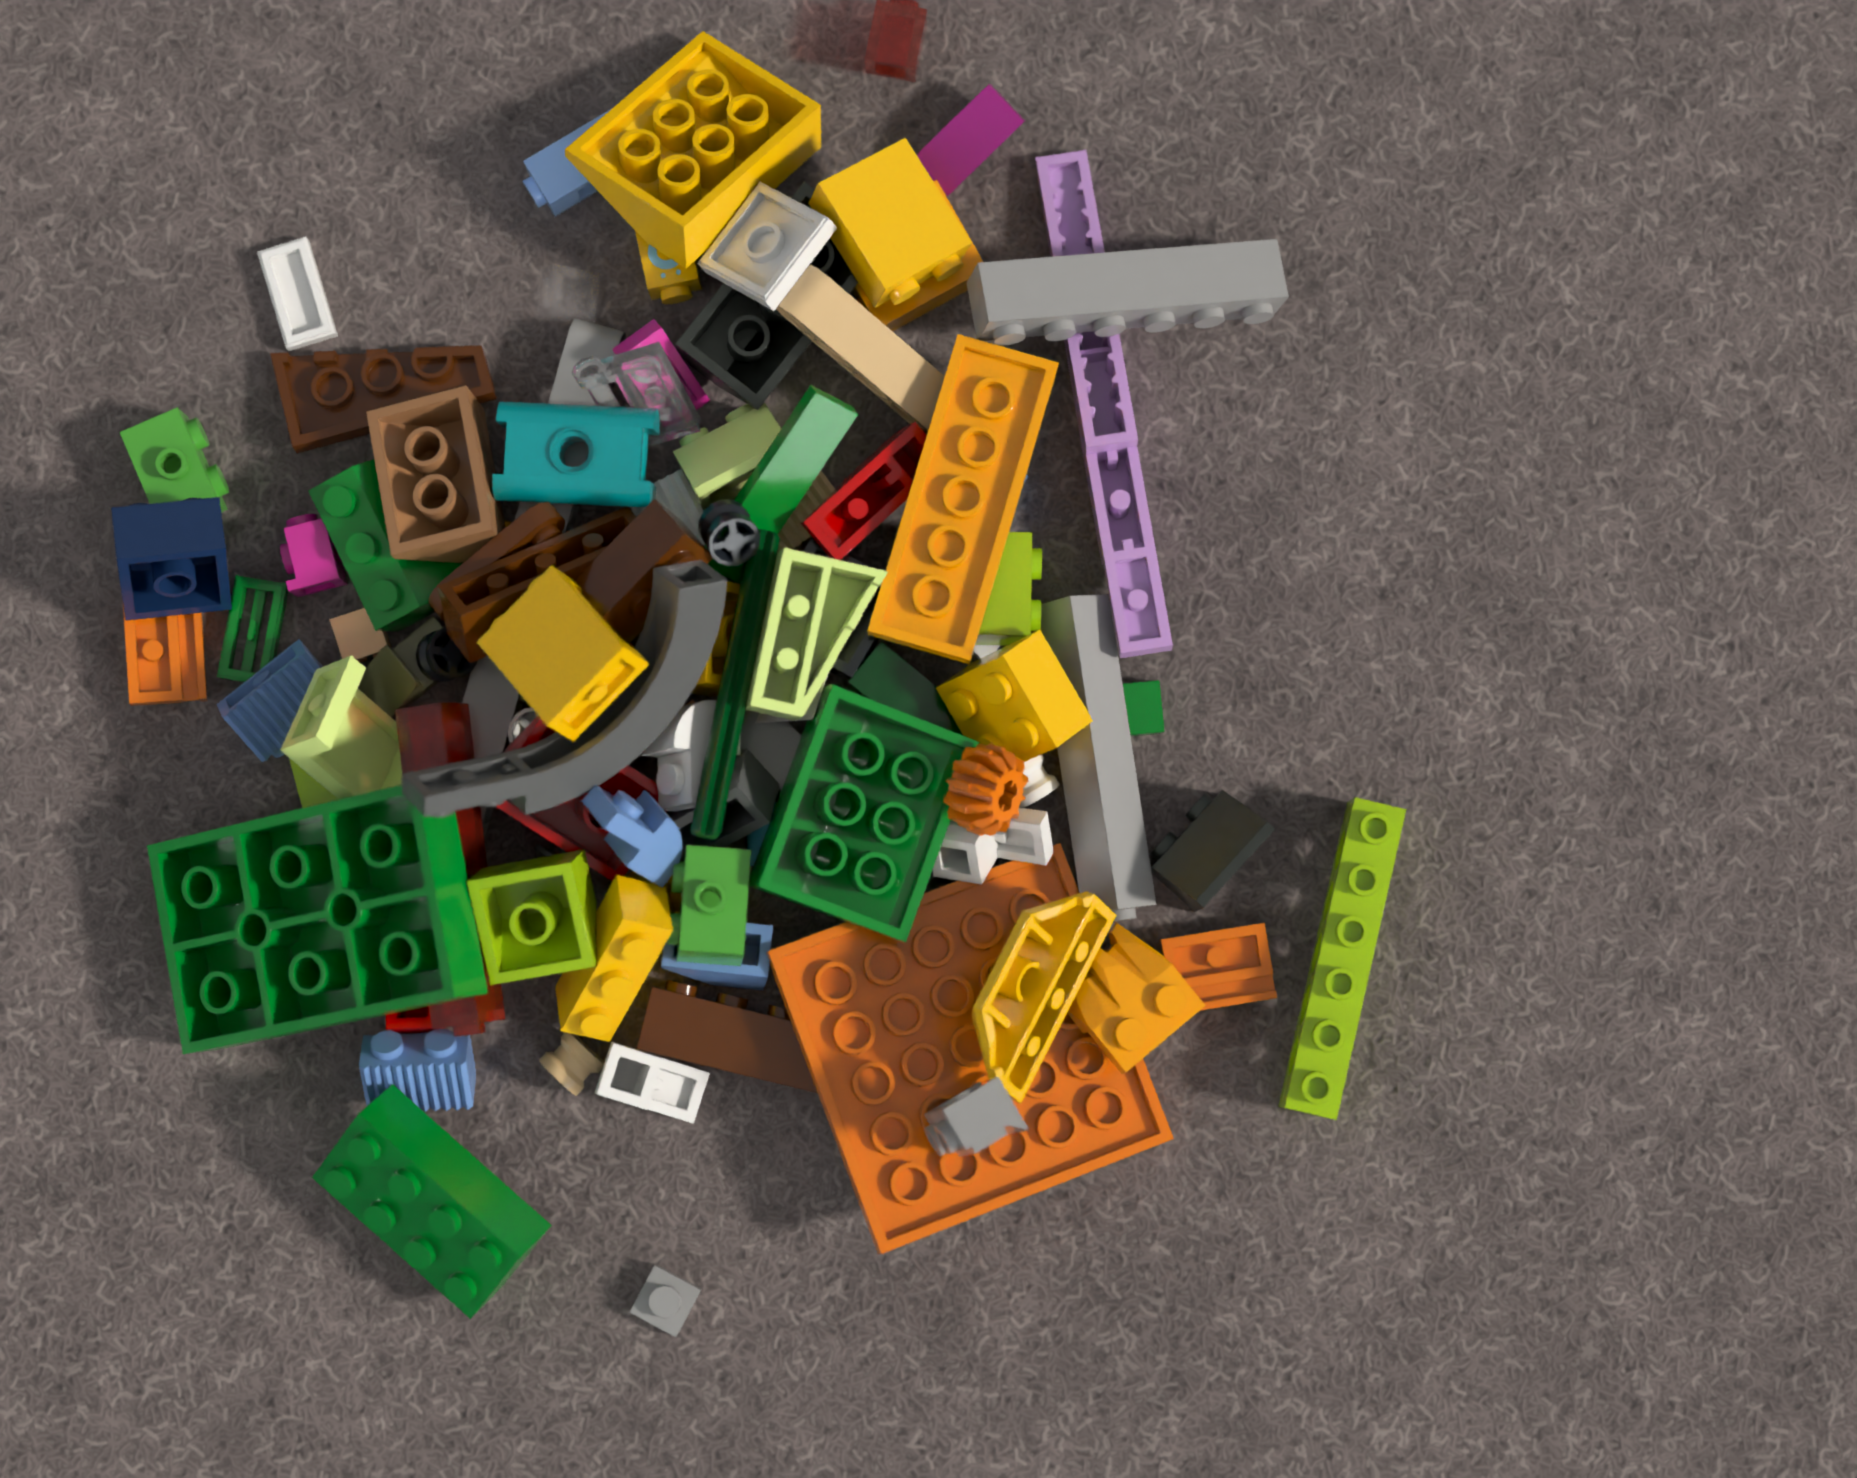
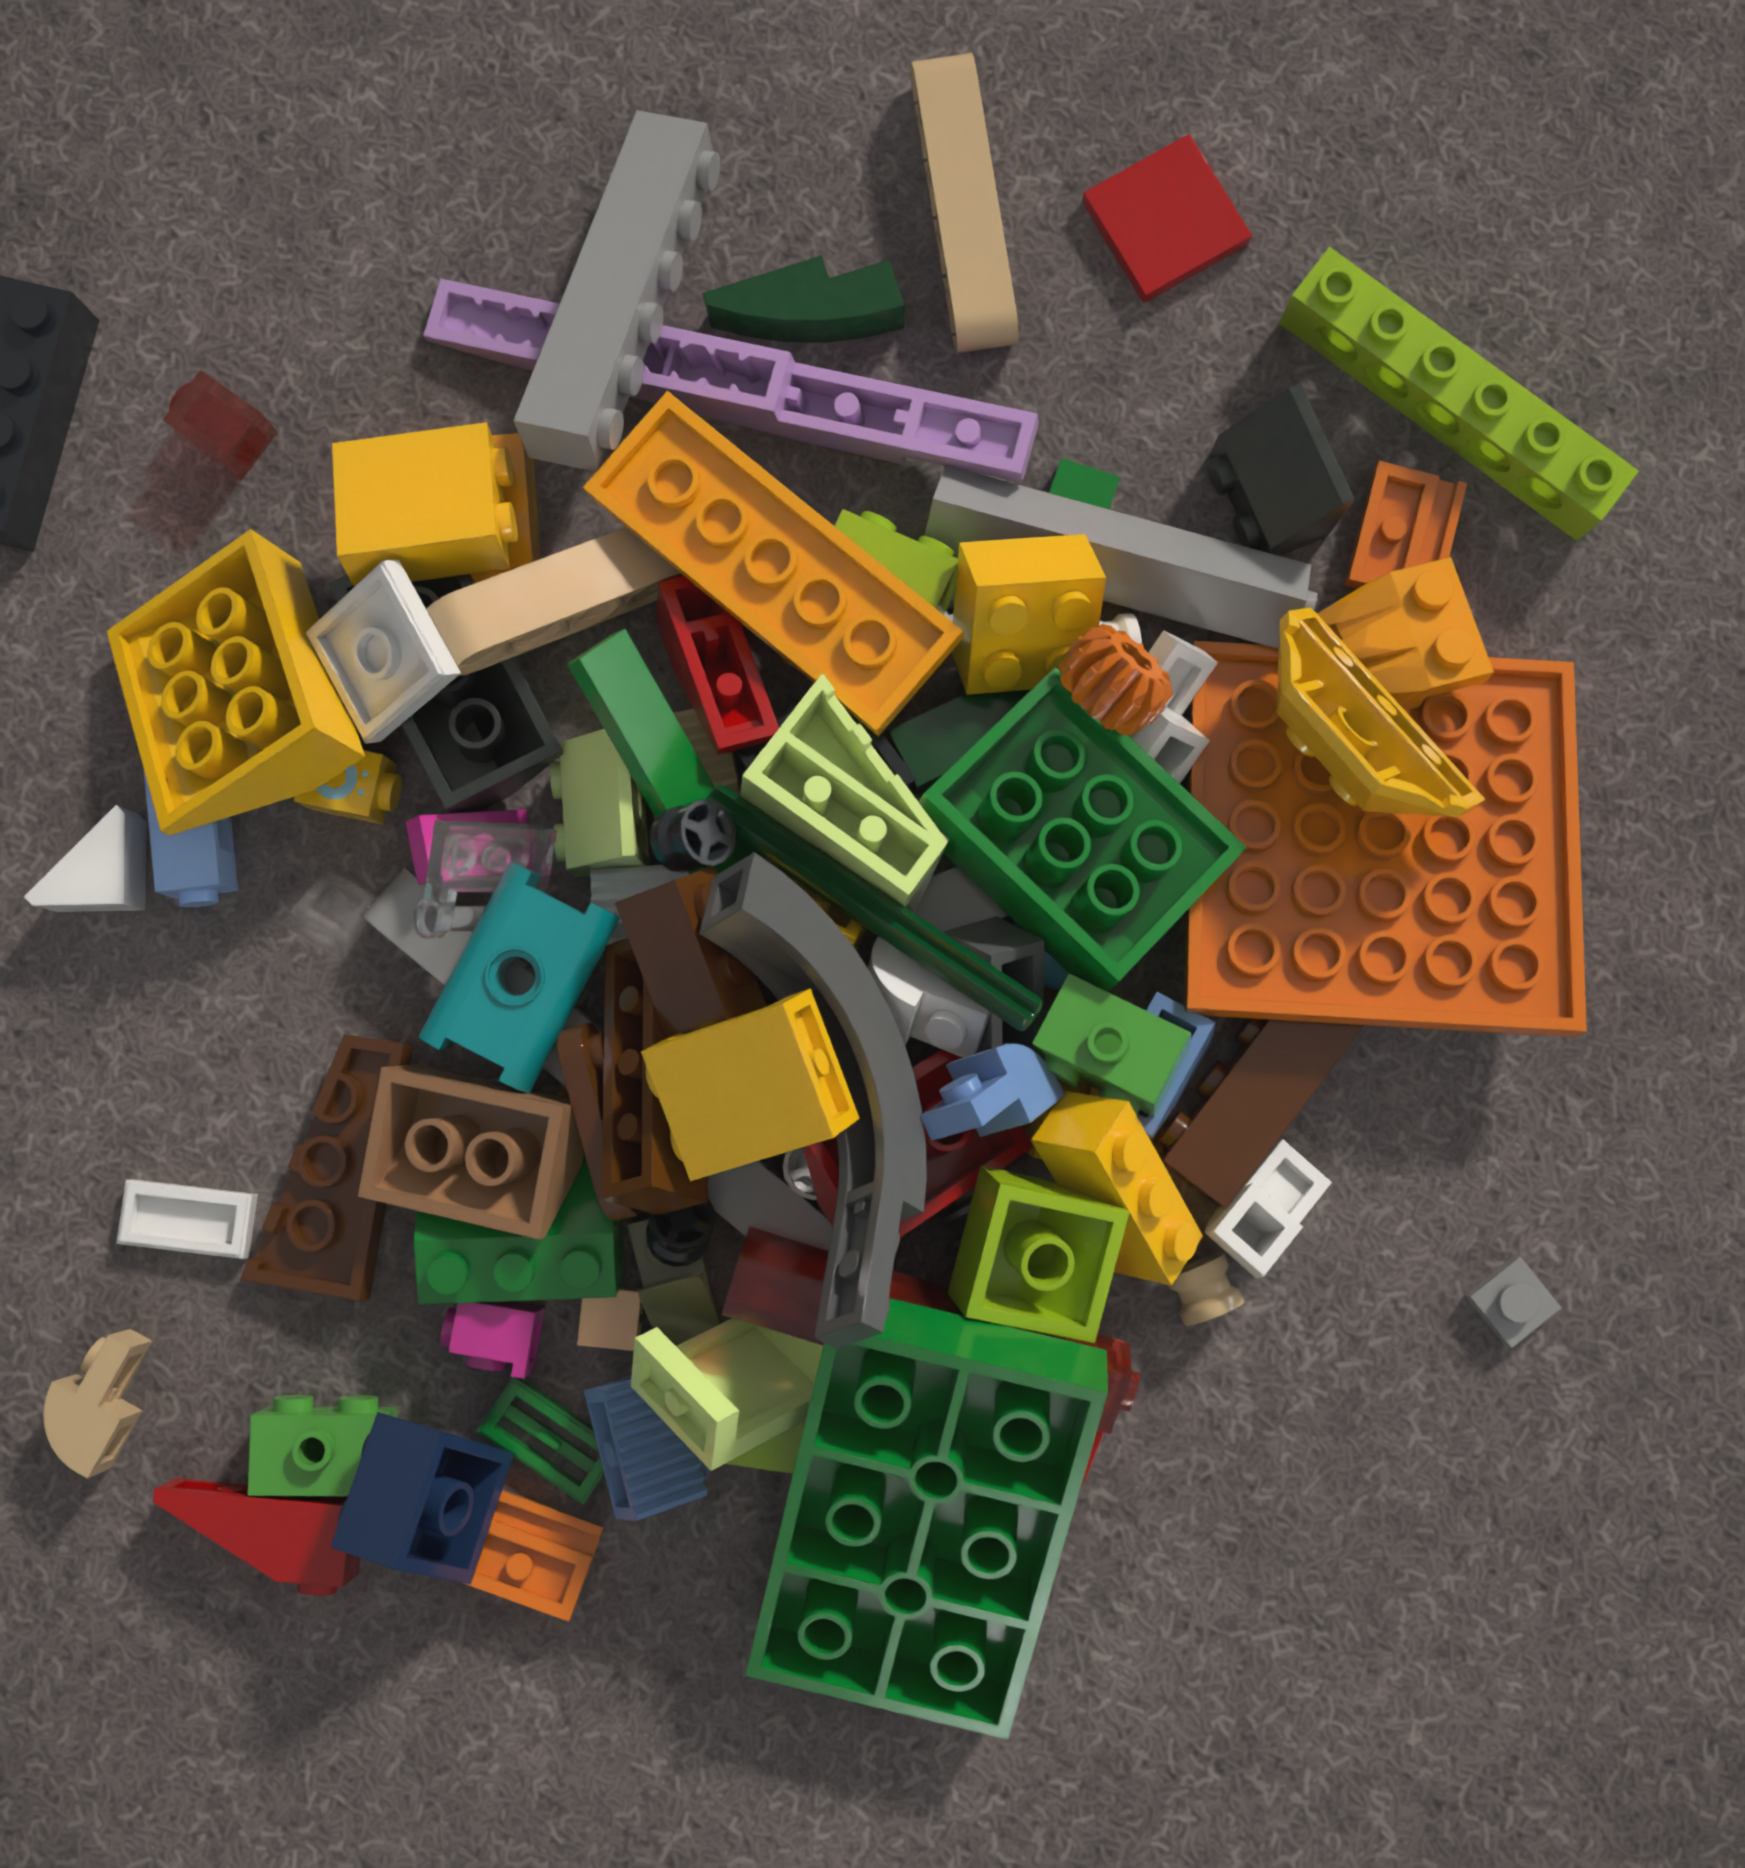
camera: 60 degrees left, 0 degrees up
green brick [312,1084,552,1319] -> none
medium blue brick [359,1028,476,1112] -> none
magenta slope [916,84,1025,197] -> none
light grey window [924,1076,1029,1157] -> none
none -> white slope [24,805,147,912]
none -> tan brick [43,1329,152,1479]
none -> red slope [153,1478,360,1596]
none -> dark green slope [702,255,905,343]
none -> tan beam [910,52,1019,354]
none -> red tile [1082,133,1252,304]

